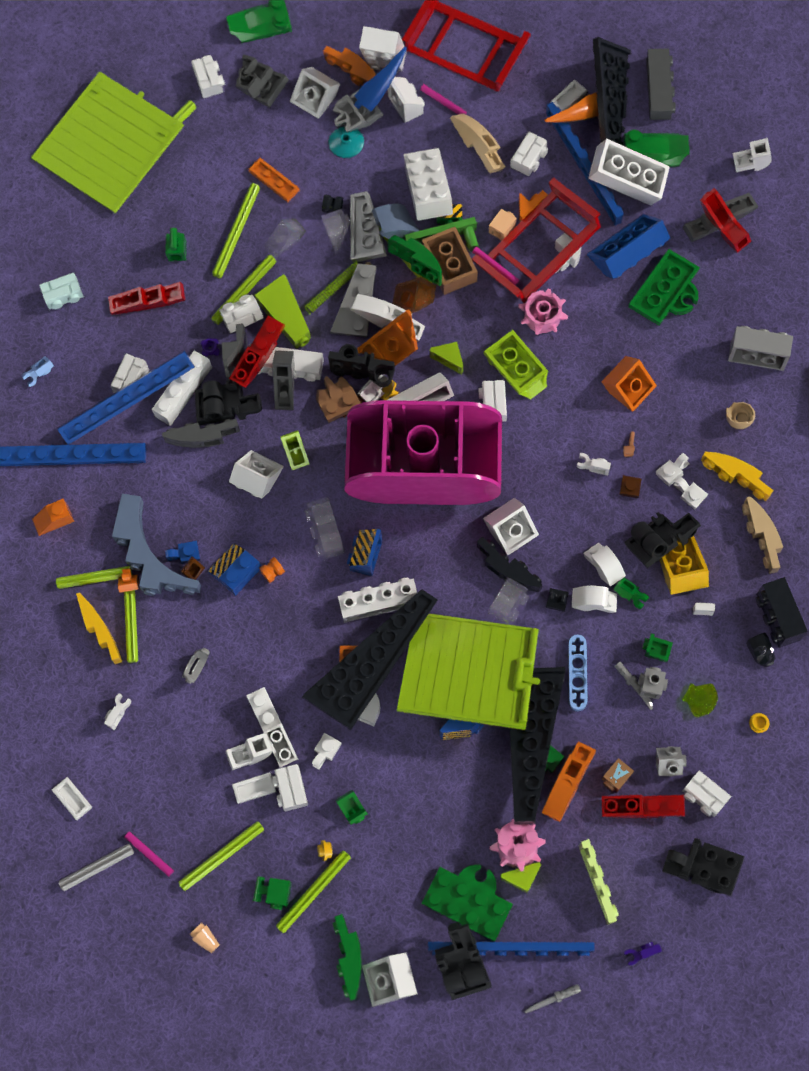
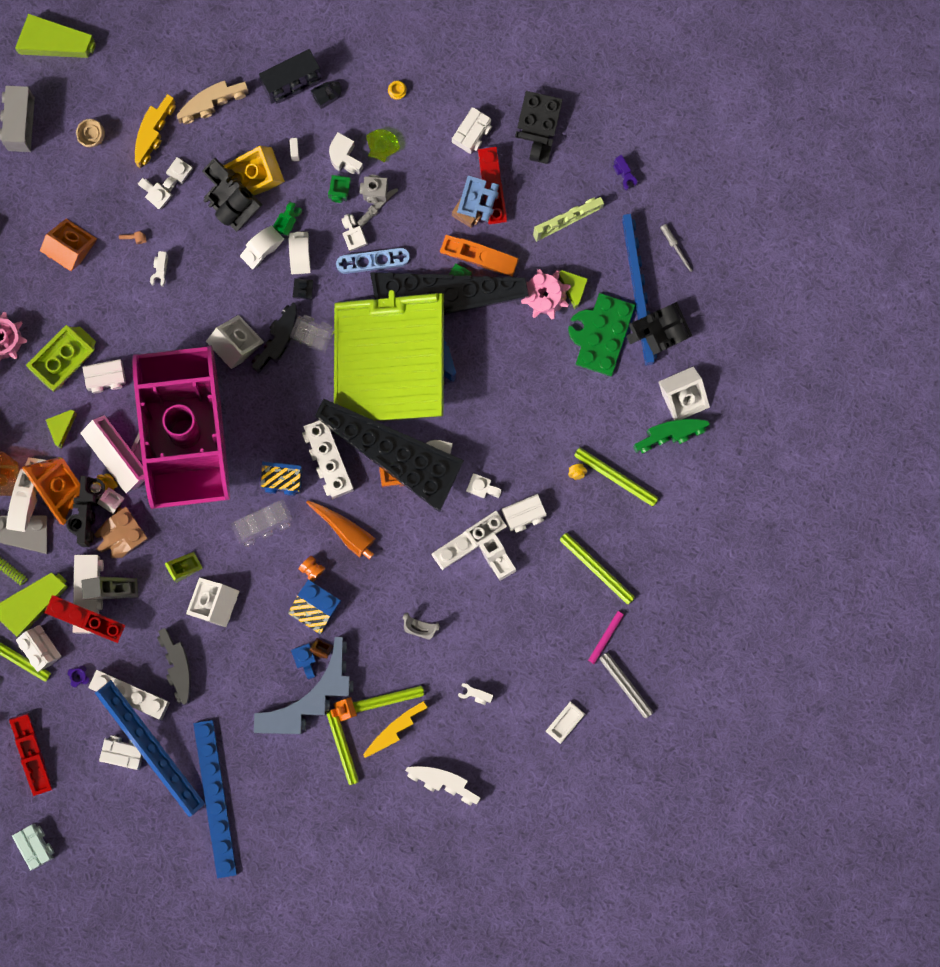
camera: 110 degrees left, 10 degrees up
light blue plate [22,356,54,387] -> none
orange slope [32,499,75,536] -> none
light nougat cone [190,922,220,953] -> none
black plate [195,380,262,426] -> none
dark grey slope [222,324,247,384] -> none
white tile [232,772,276,804] -> none
green brick [253,876,292,910] -> none
green bracket [335,790,368,825] -> none
reddish brown plate [619,475,642,498] -> none
light grey brick [656,746,686,777] -> none
none -> orange piece [306,500,375,560]
none -> white brick [329,132,363,174]
none -> white plate [342,214,368,251]
none -> white slope [405,767,480,806]
none -> medium blue plate [457,176,499,222]

